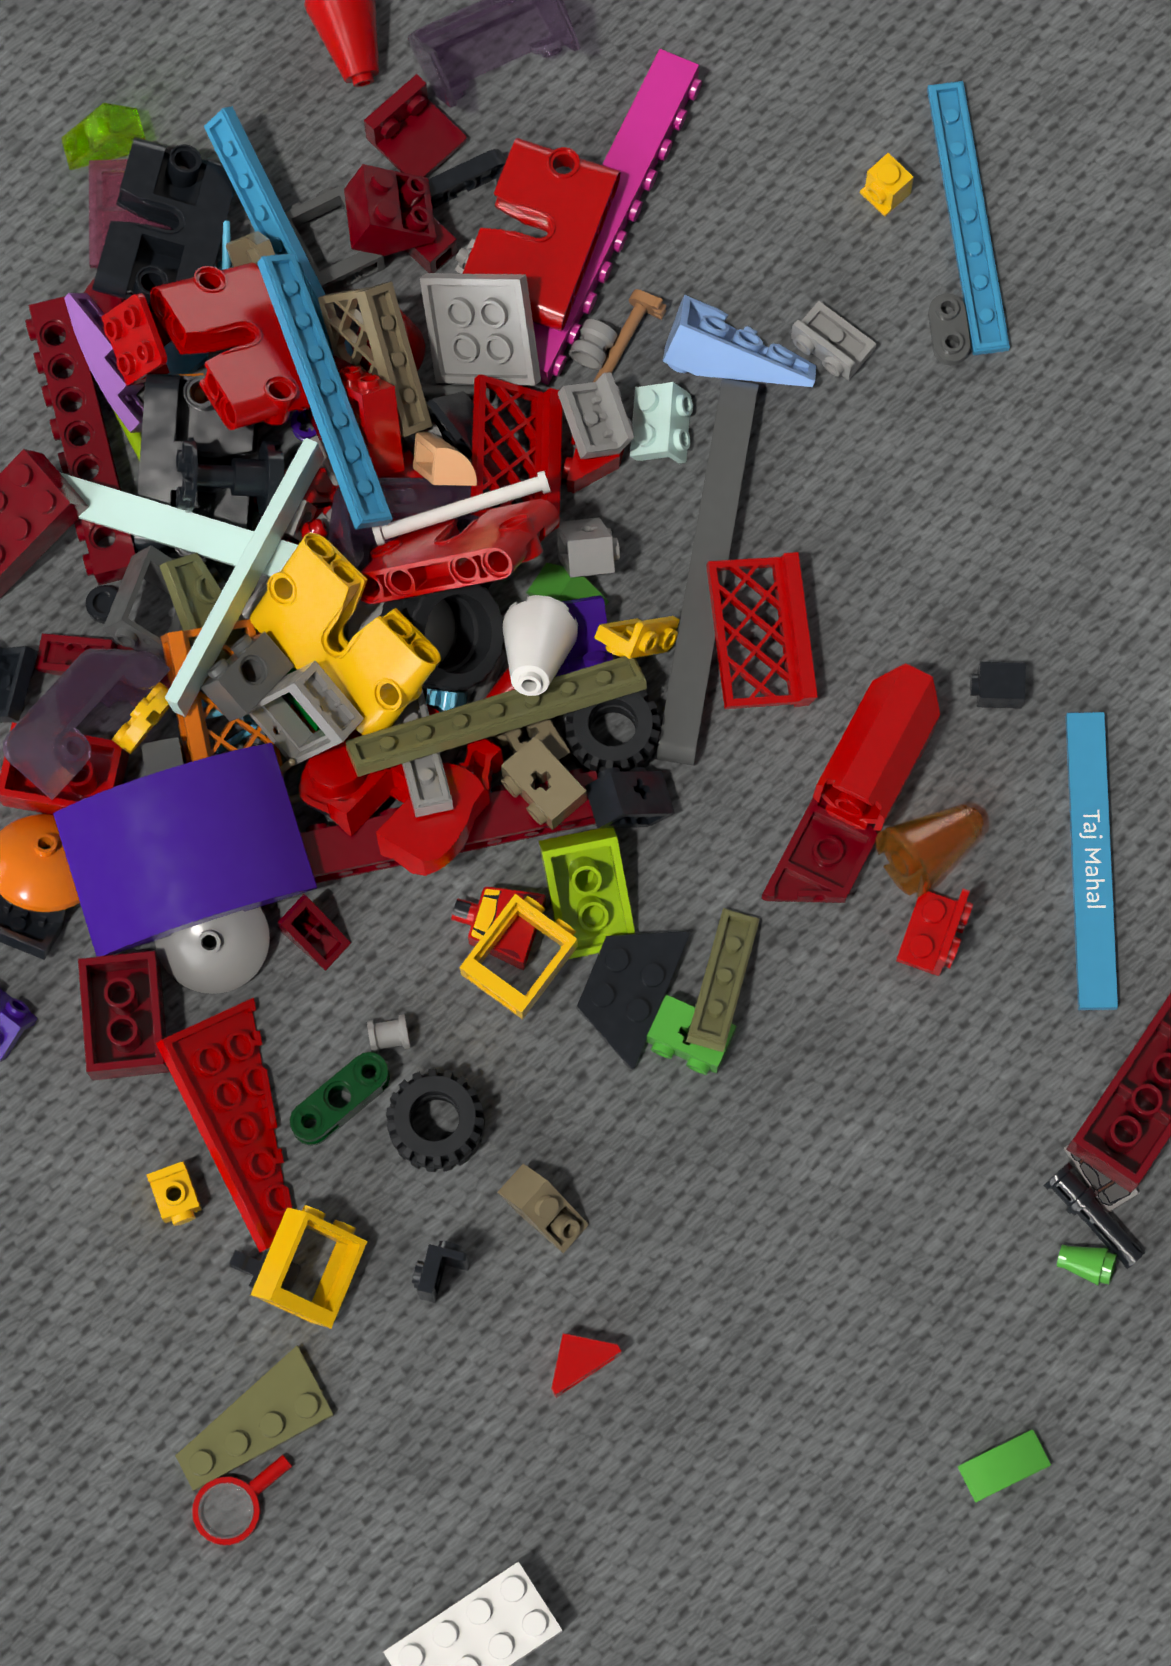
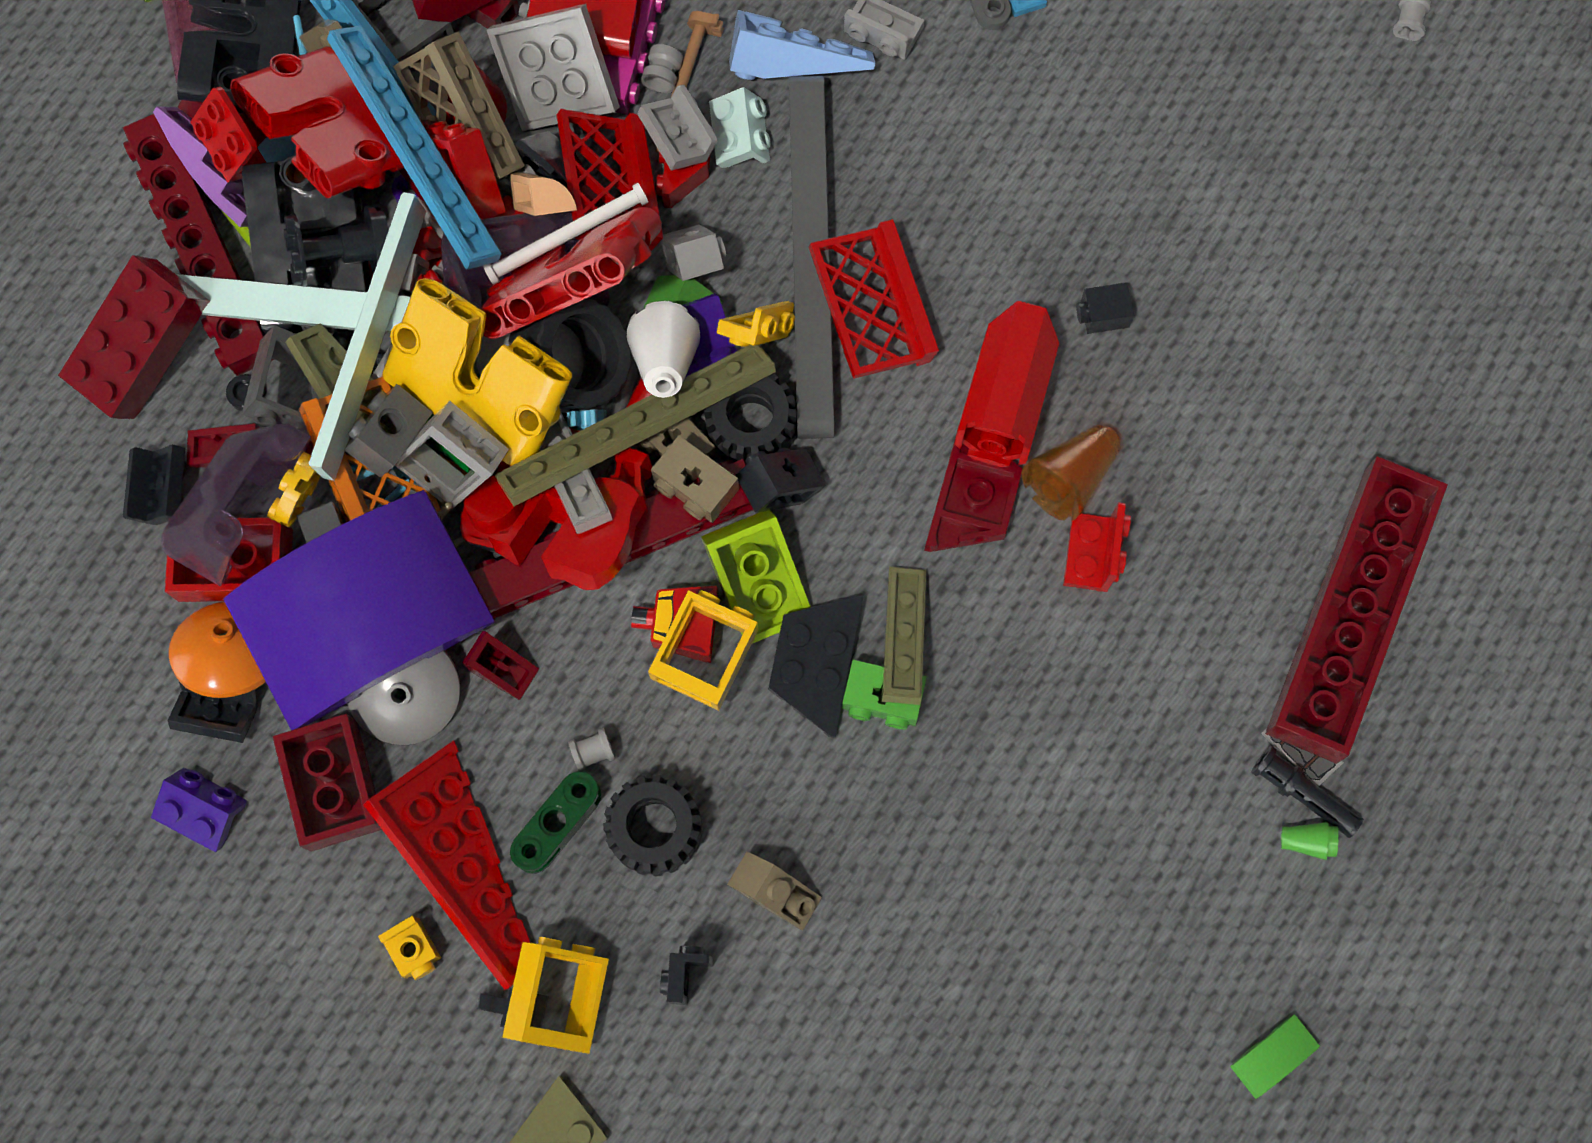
camera: 10 degrees left, 0 degrees up
red slope [551,1333,622,1398] -> none
dark azure tile [1065,712,1118,1010] -> none

